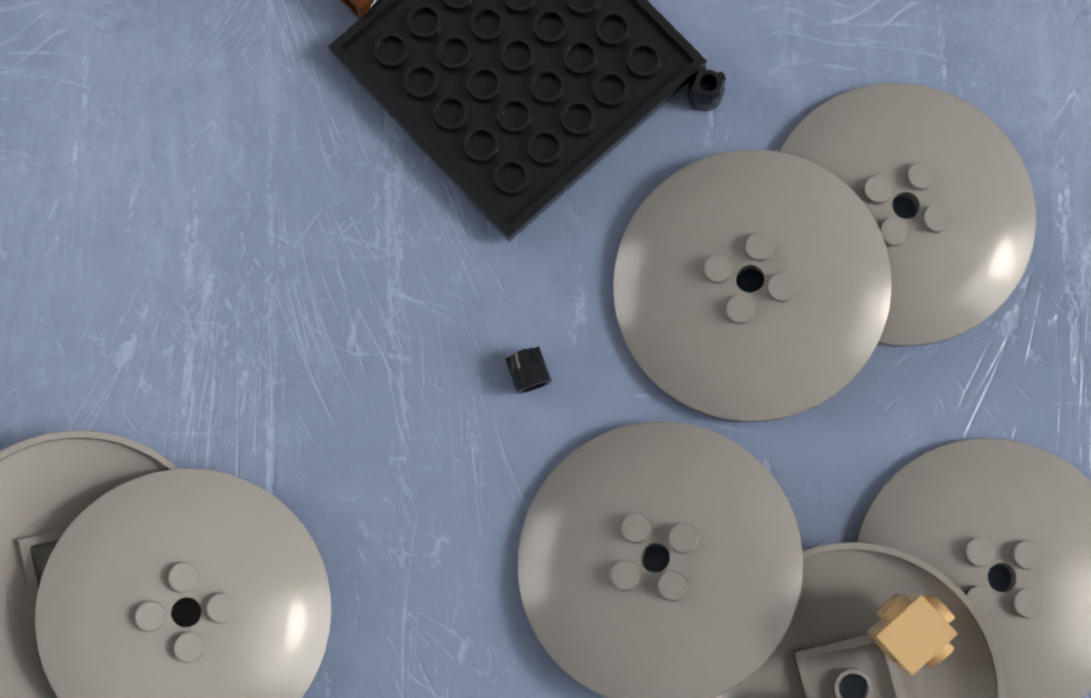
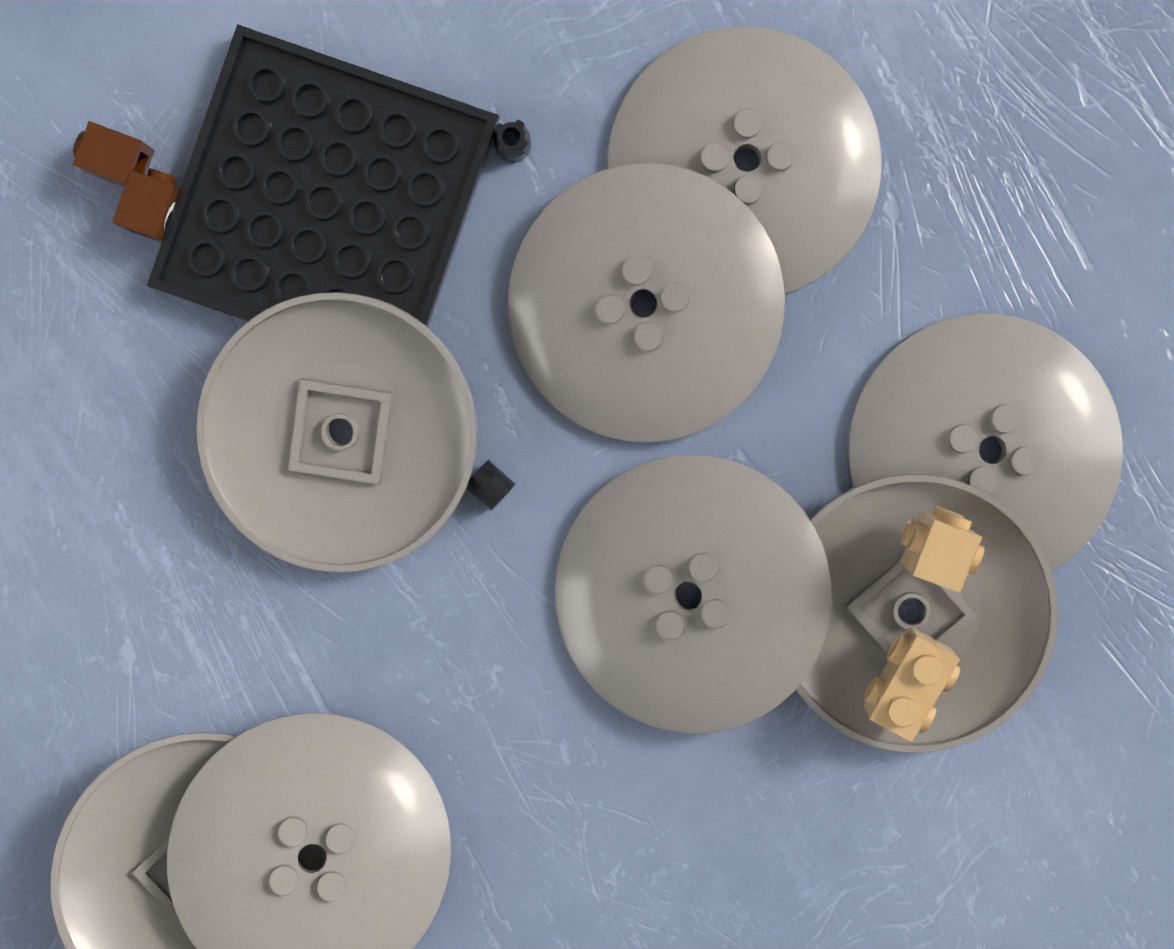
camera: 25 degrees left, 10 degrees up
none -> light grey dish [196,292,477,572]

